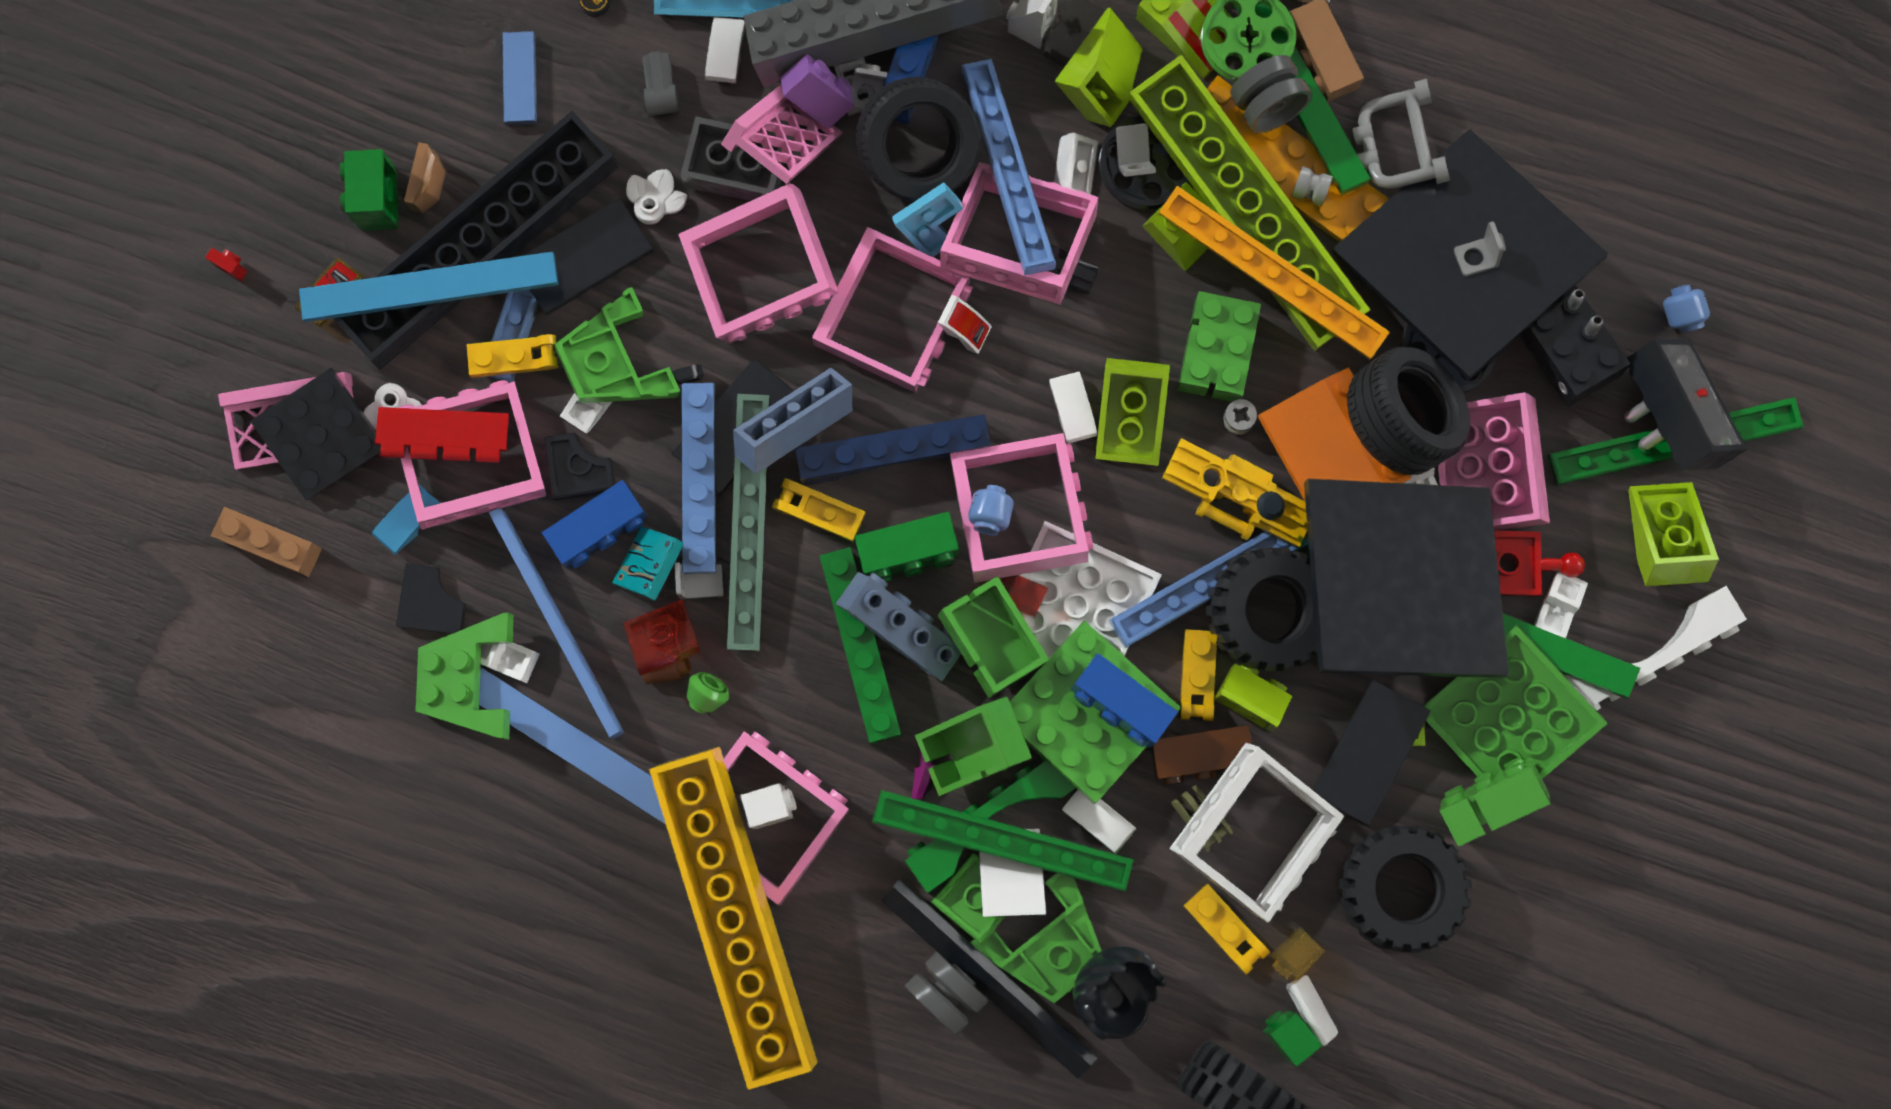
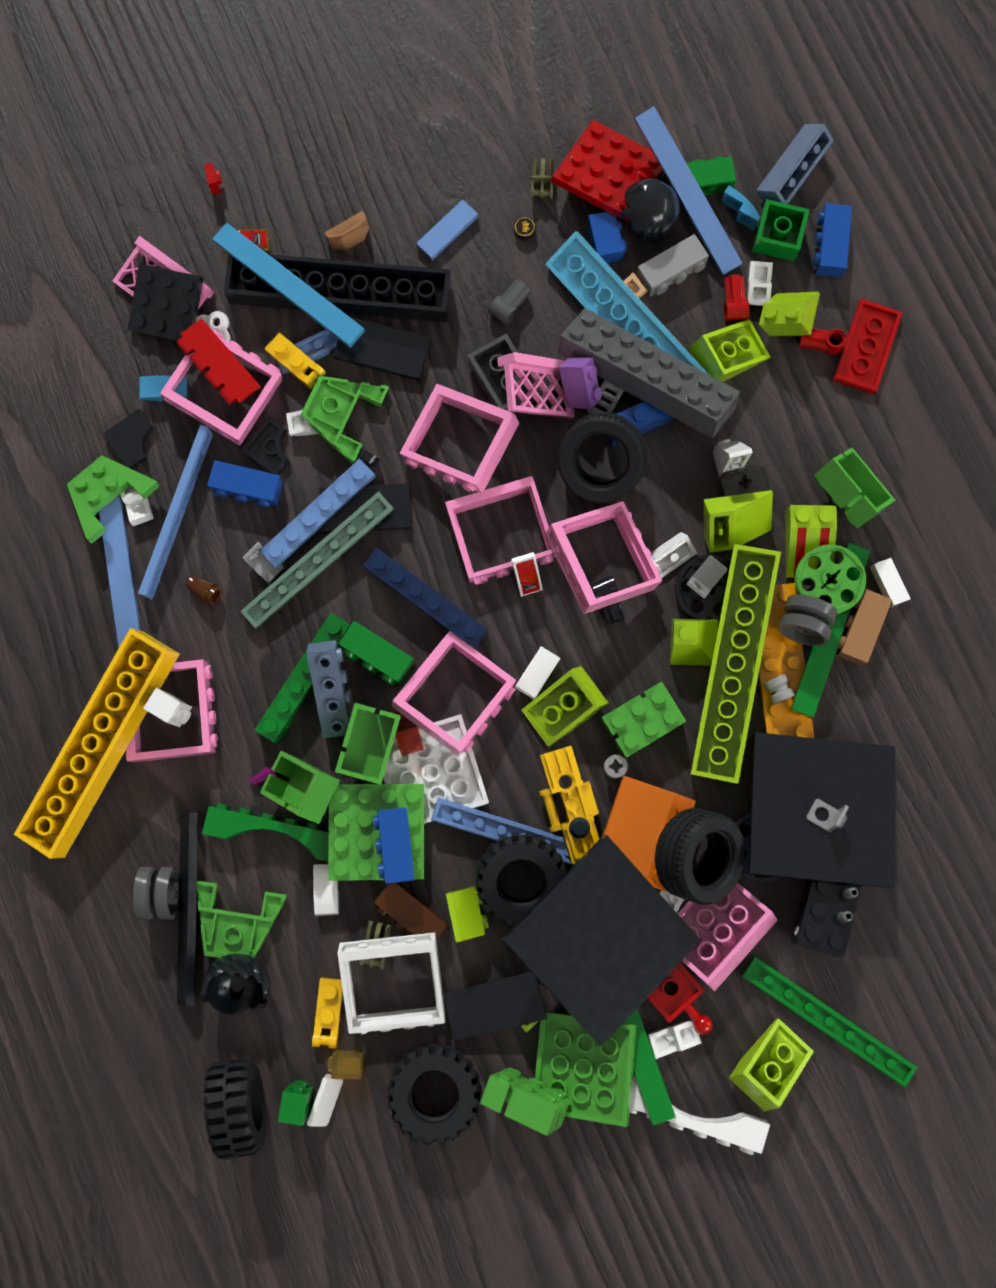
camera: 50 degrees right, 0 degrees up
medium nougat brick [211,507,322,577] -> none
green brick [340,149,399,231] -> none
teal tile [612,526,684,601] -> none
clear red tile [623,599,701,676] -> none
white plate [626,169,687,225] -> none
bright green cone [687,672,729,714] -> none
white slope [705,17,745,83] -> none
sand blue brick [733,368,852,474] -> none
yellow plate [771,478,866,542] -> none
light grey bracket [851,64,887,110] -> none
green tile [872,790,1134,892] -> none
medium azure plate [892,182,964,257] -> none
bright green plate [931,852,1006,945] -> none
medium blue tile [961,59,1056,276] -> none
medium blue head [968,485,1014,536] -> none
white sticker [979,828,1046,917] -> none
light orange plate [1158,186,1390,360] -> none
yellow plate [1180,629,1217,721] -> none
light grey bar [1352,79,1450,189] -> none
black piece [1624,339,1748,471] -> none
medium blue head [1663,284,1710,333] -> none

